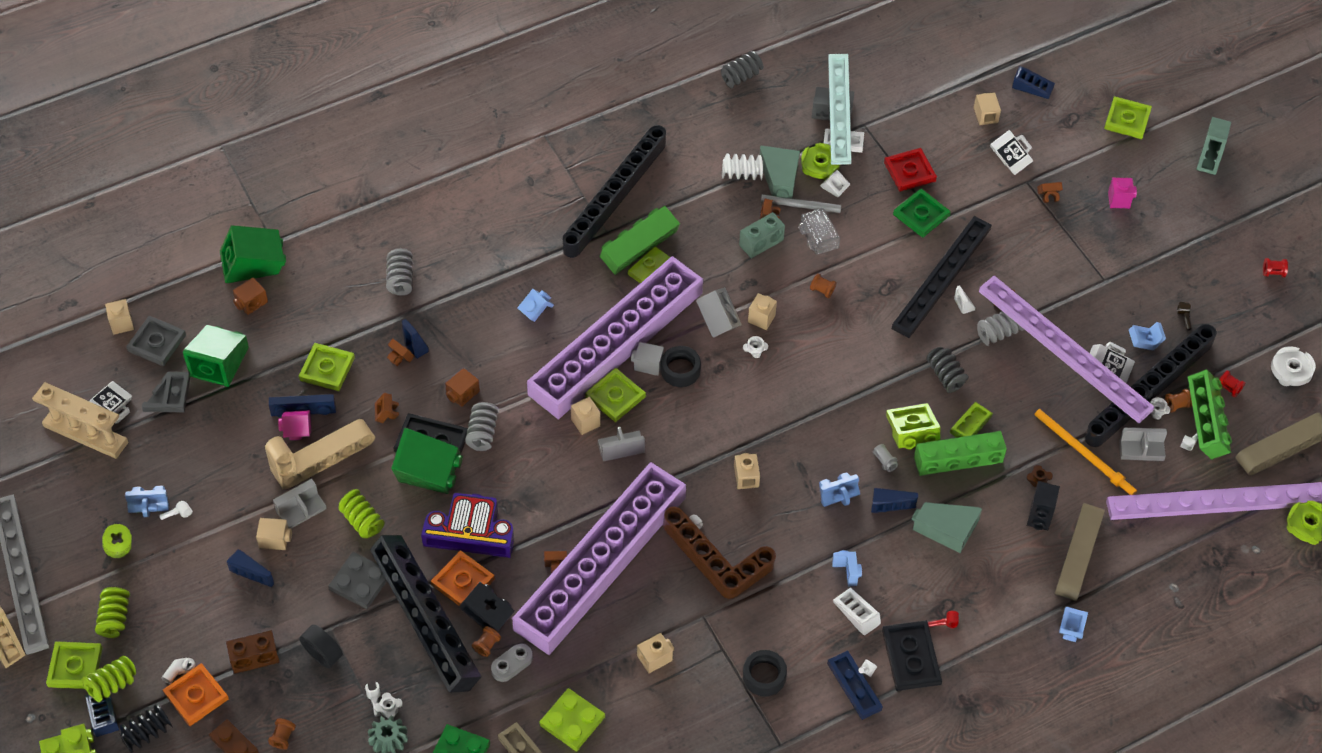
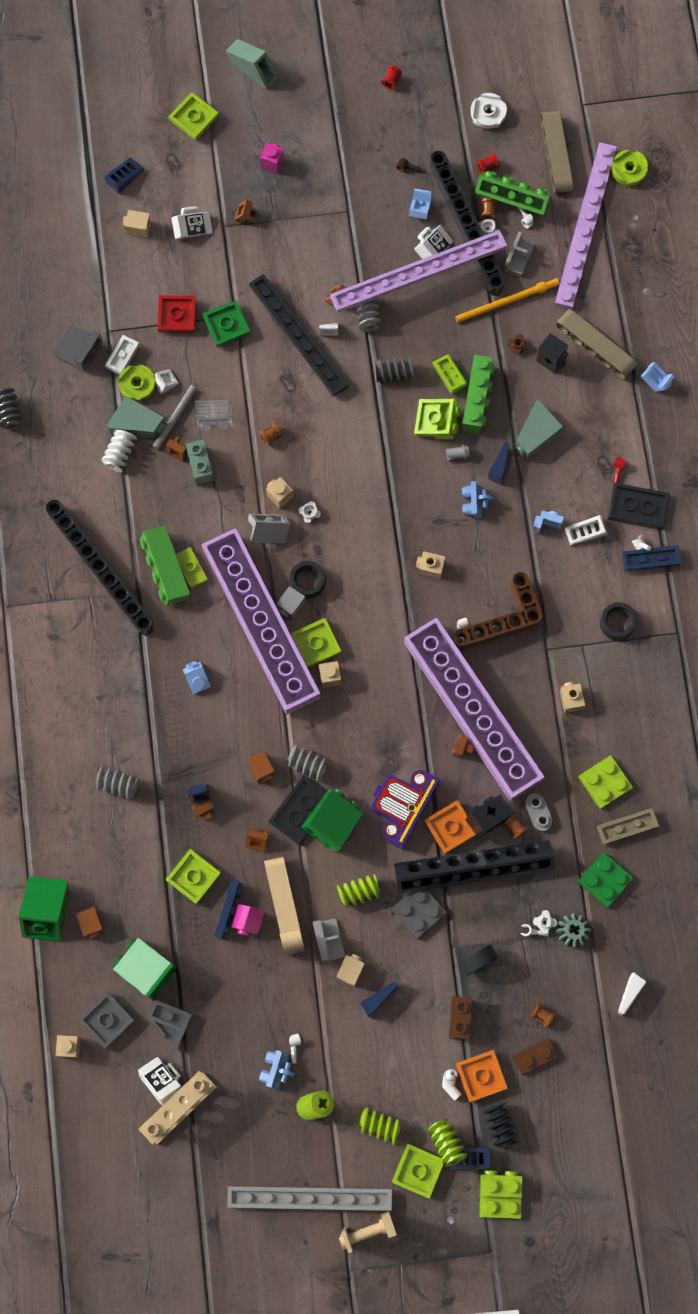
camera: 65 degrees left, 20 degrees up
light grey panel [598,427,645,462] -> none
light aqua plate [828,54,851,165] -> none

